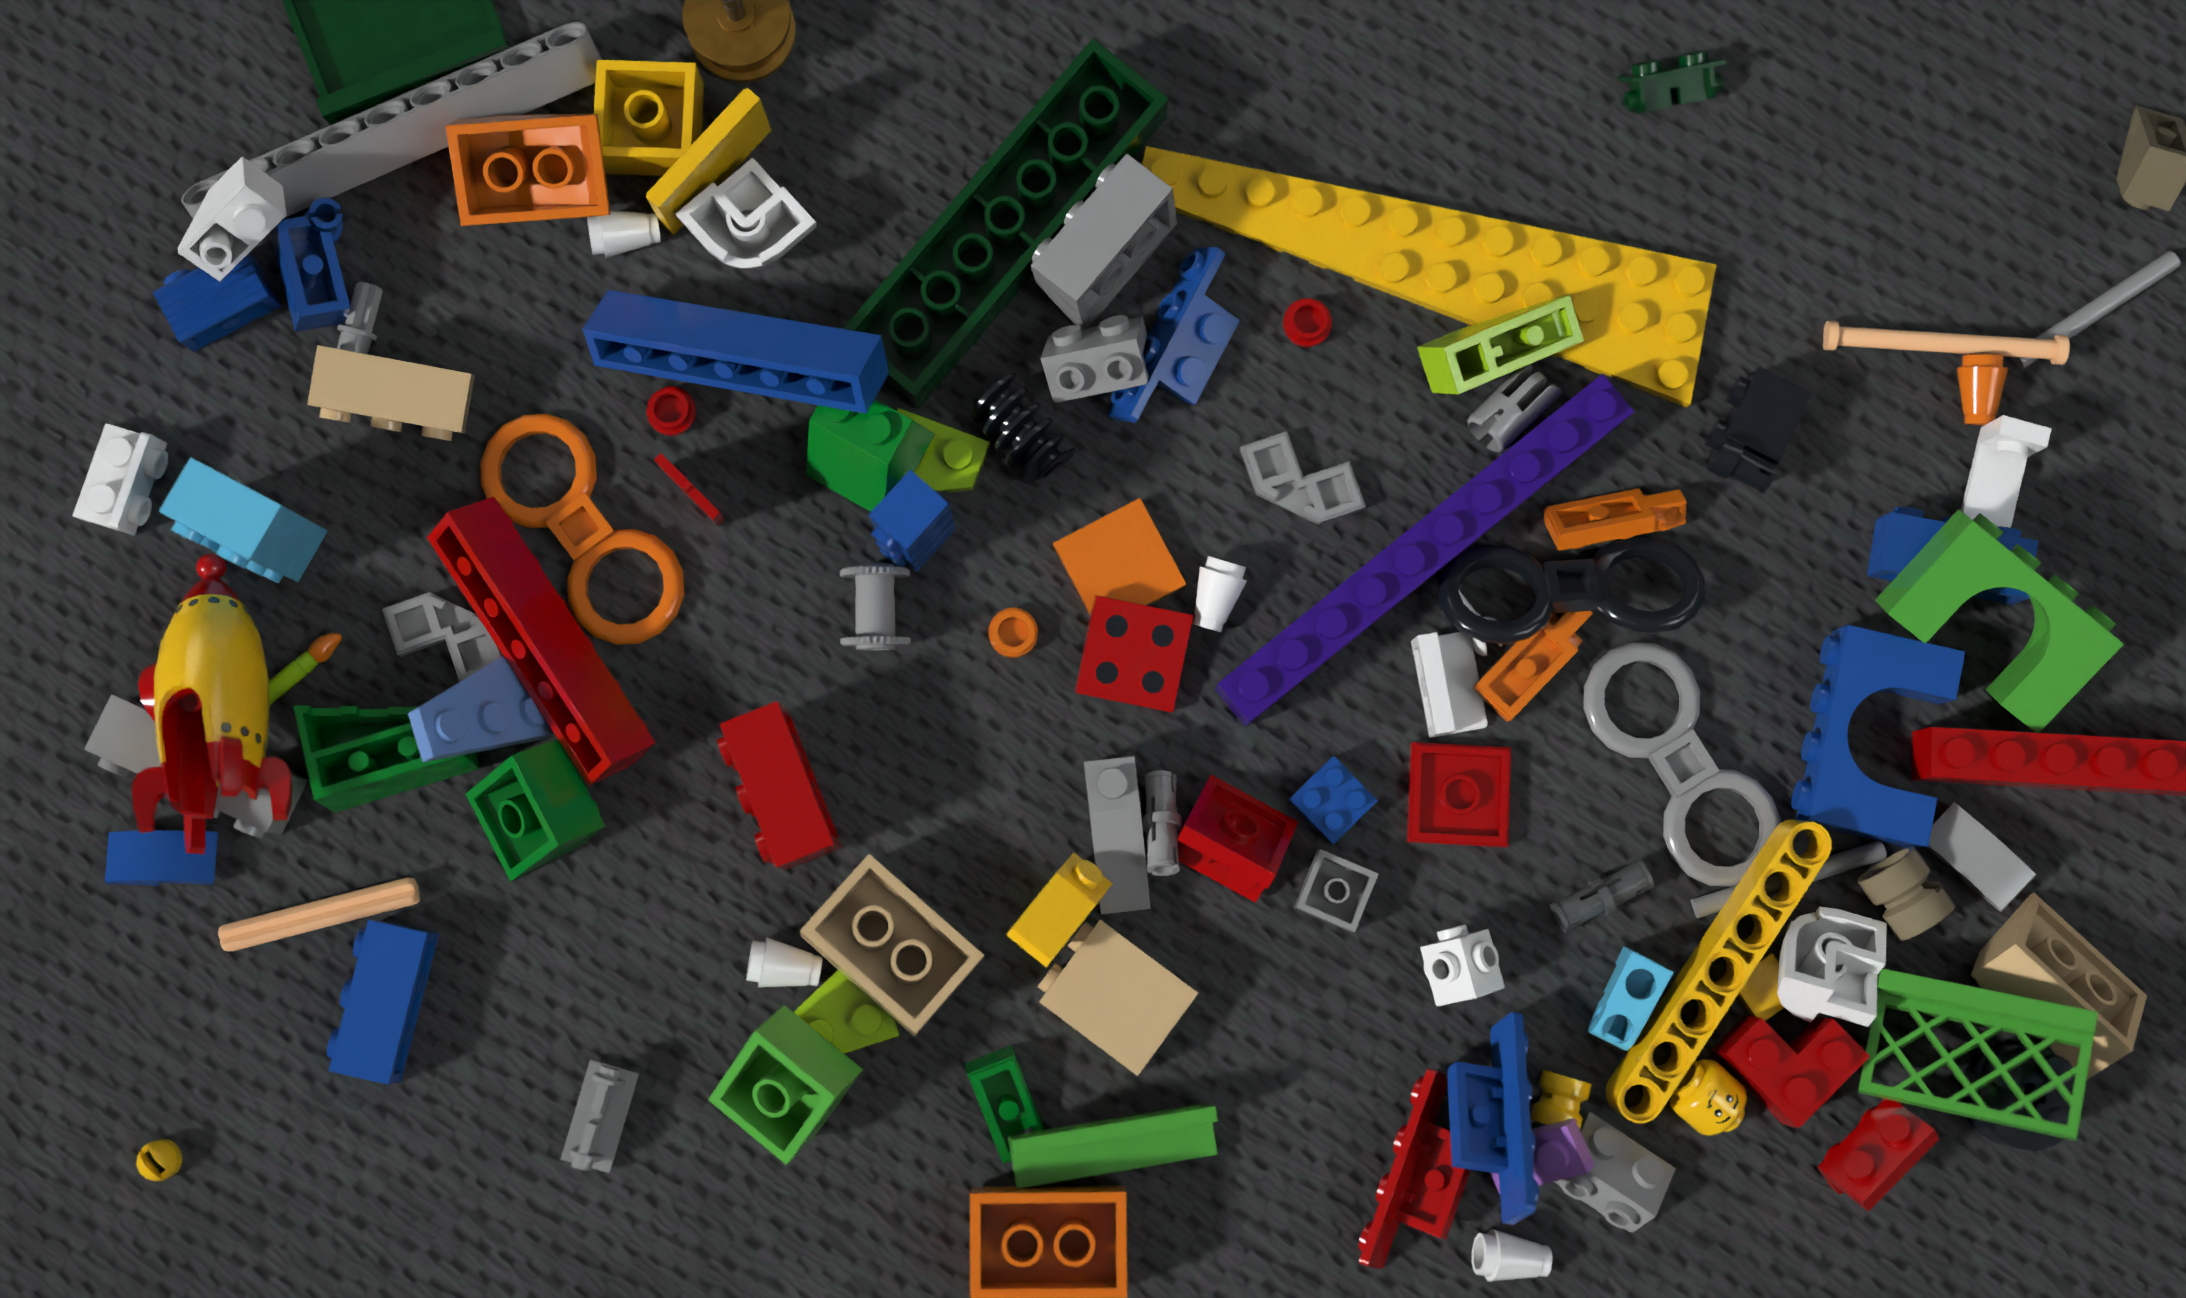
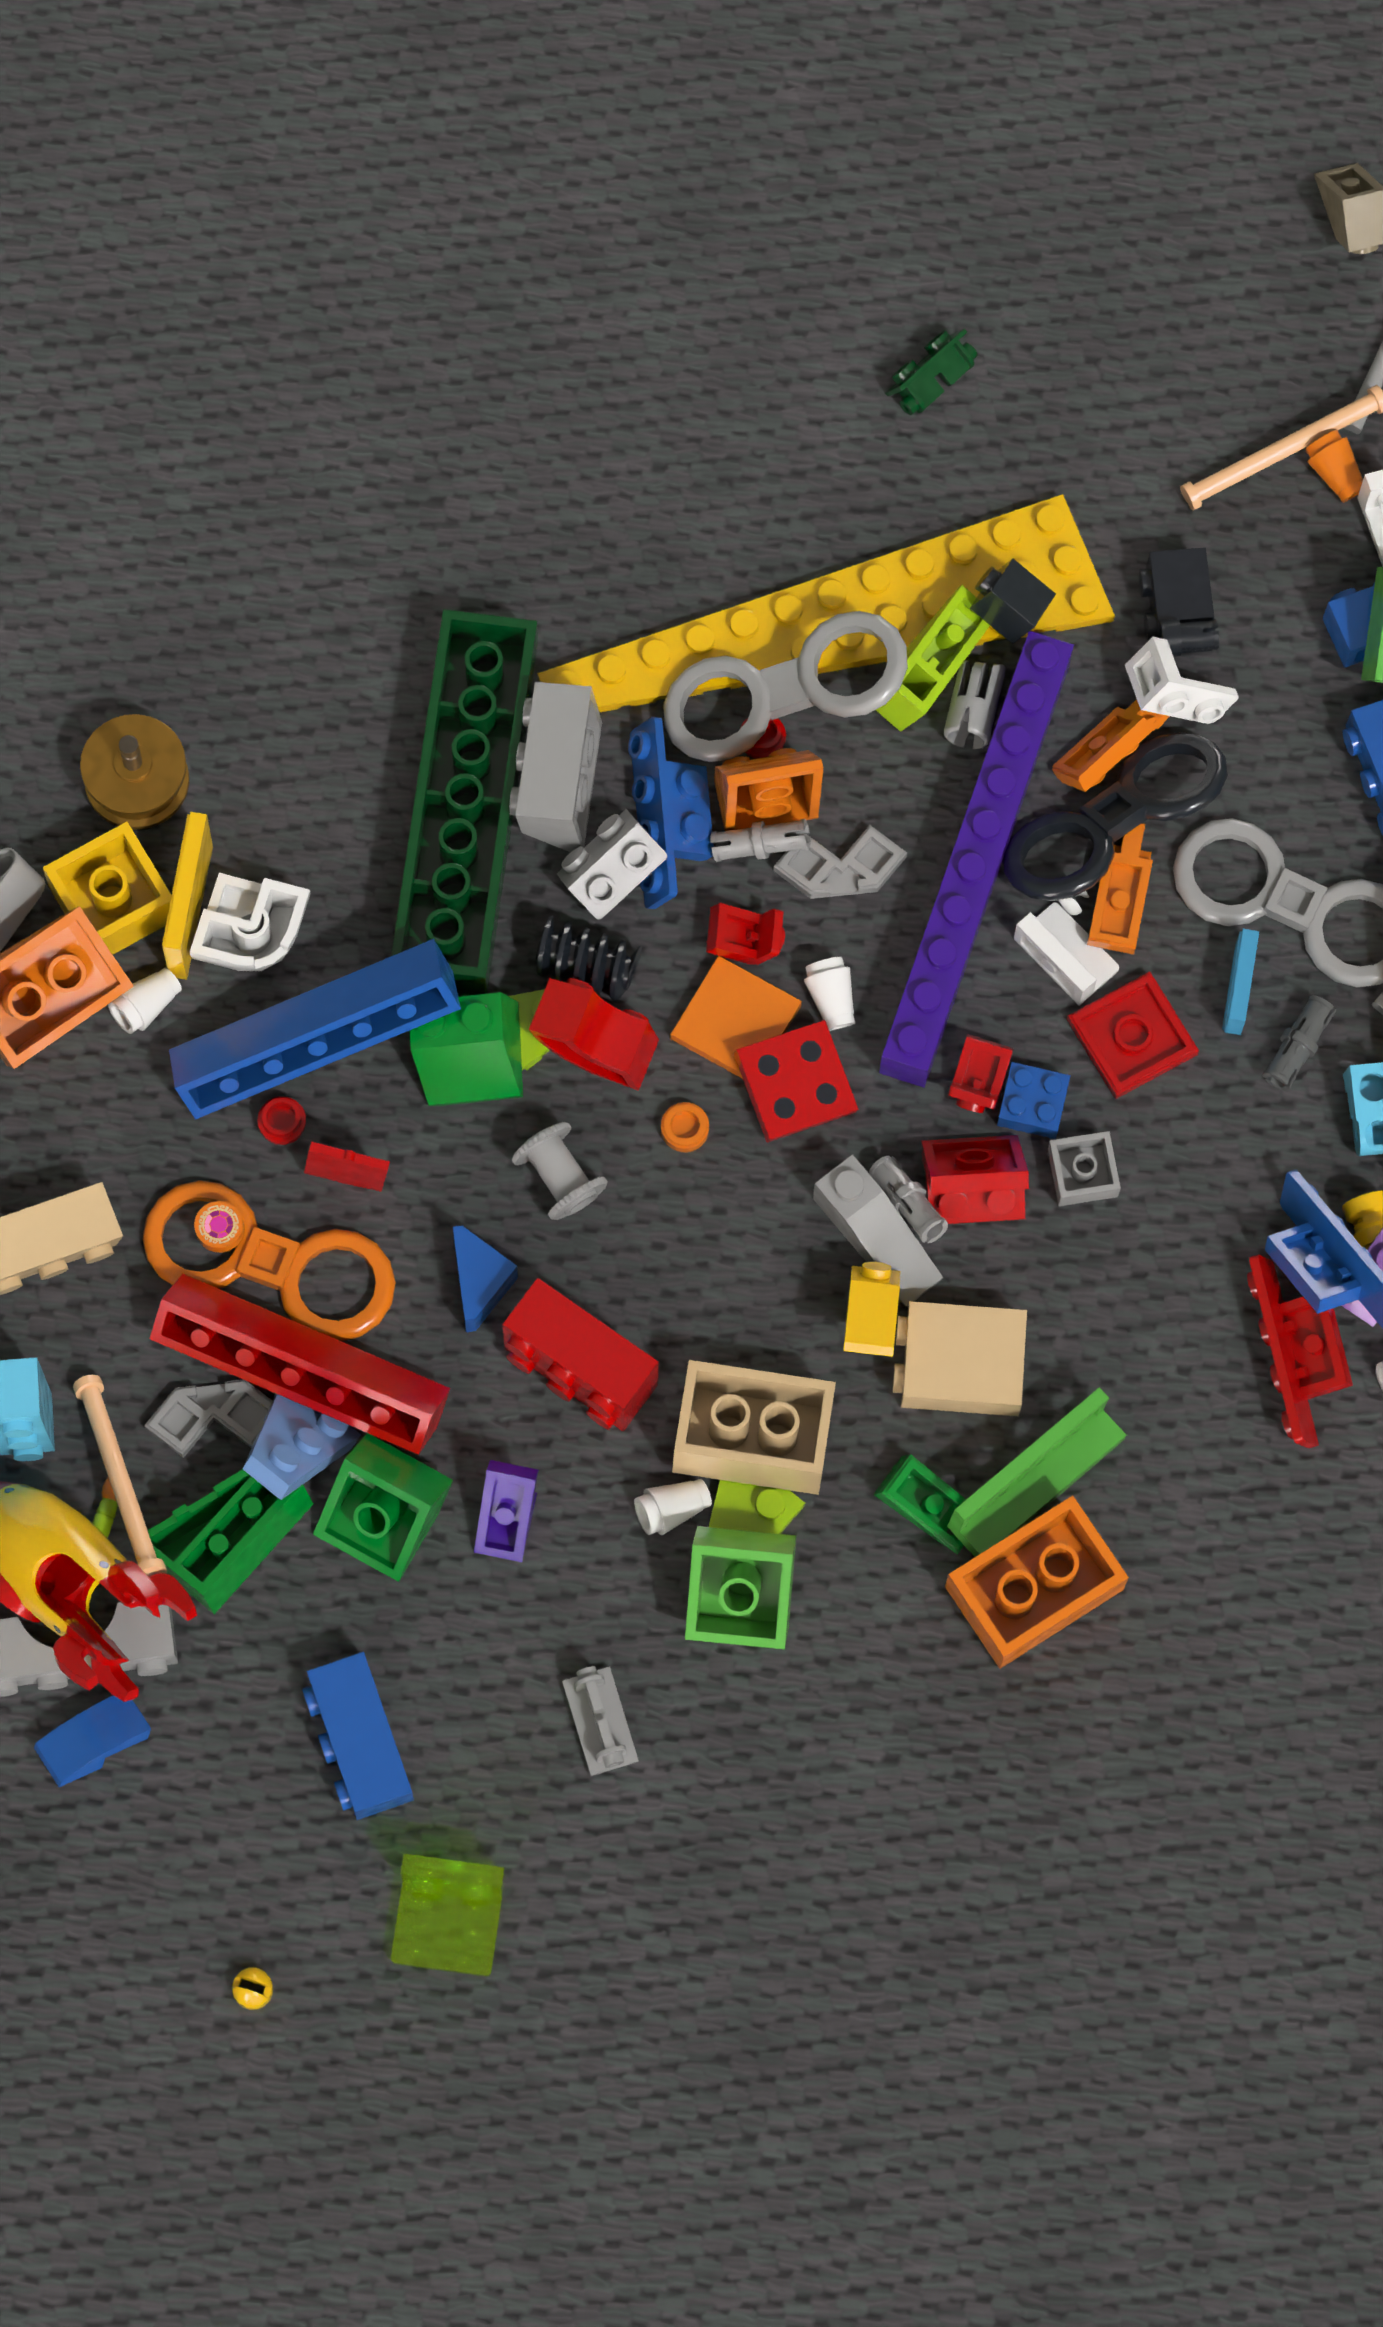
camera: 30 degrees left, 10 degrees down
light nougat axle [218,877,420,951] -> none
blue brick [868,469,956,572] -> none
white brick [1420,924,1505,1006] -> none
none -> light nougat bar [73,1375,167,1577]
none -> tile [194,1201,244,1253]
none -> clear neon green bracket [391,1853,505,1977]
none -> blue slope [453,1226,518,1332]
none -> slope [474,1460,539,1562]
none -> red brick [529,978,659,1091]
none -> light grey bar [663,611,908,762]
none -> red bracket [706,903,785,965]
none -> light grey pin [711,819,811,862]
none -> orange slope [714,748,823,831]
none -> red bracket [948,1034,1014,1113]
none -> black brick [970,558,1056,644]
none -> white bracket [1125,637,1239,724]
none -> dark azure tile [1222,929,1259,1035]

